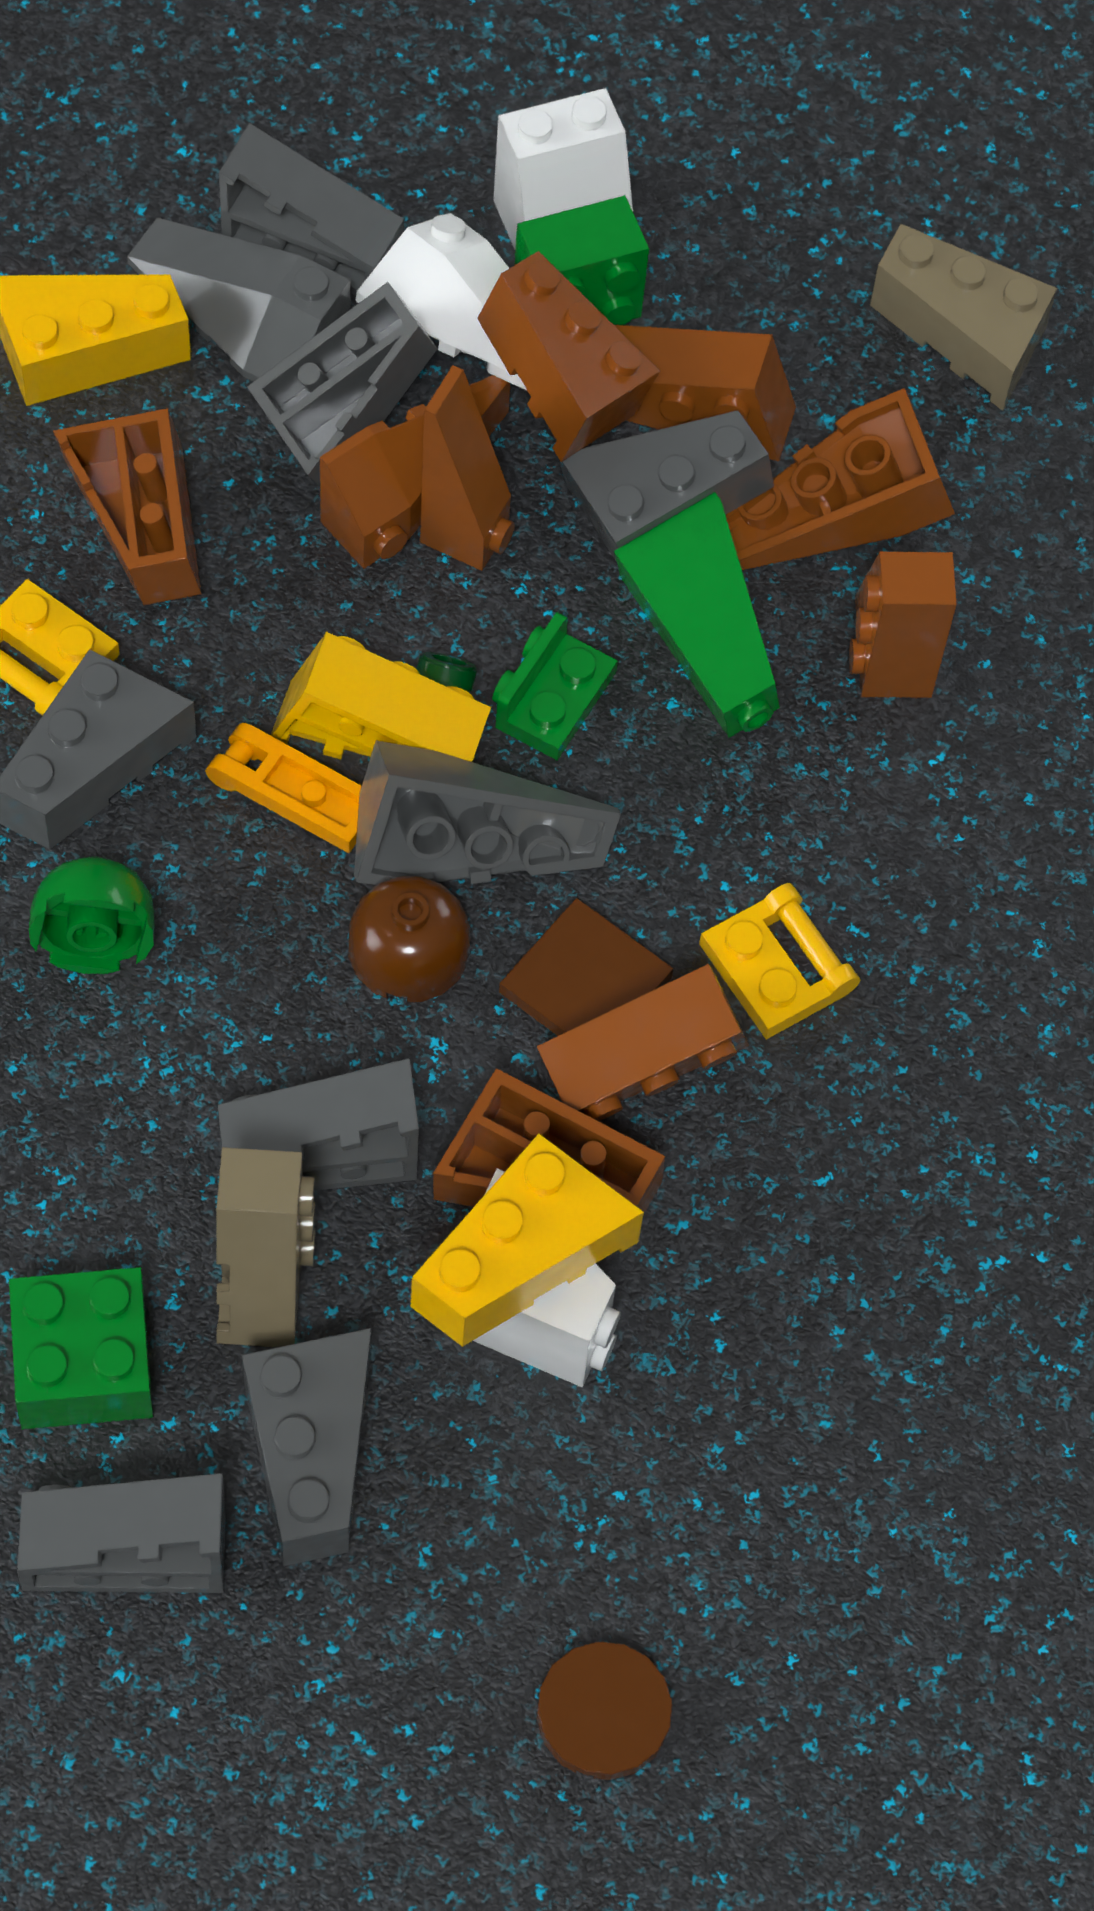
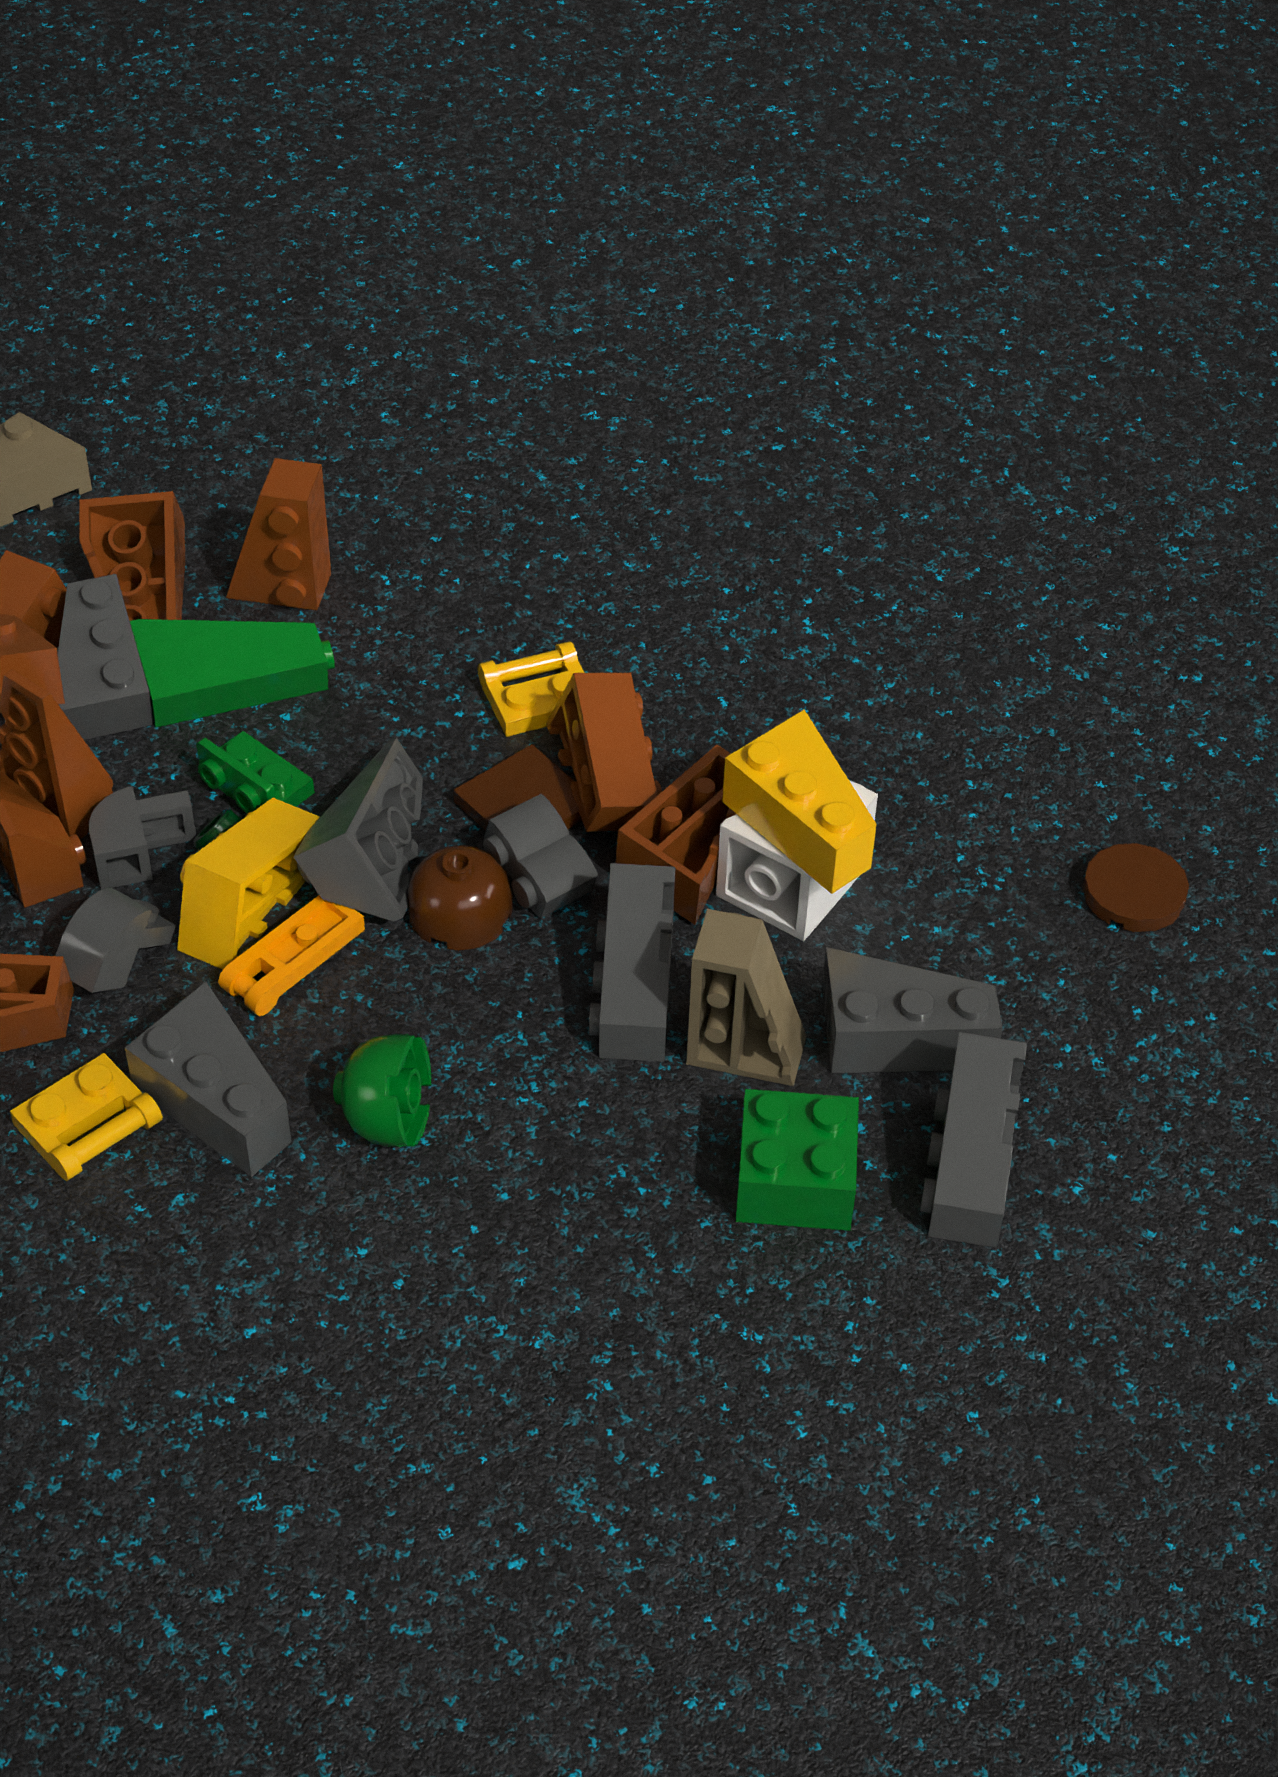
camera: 75 degrees left, 15 degrees down
none -> dark grey brick [55,887,176,993]
none -> dark grey brick [89,786,196,890]
none -> dark grey brick [483,794,598,919]

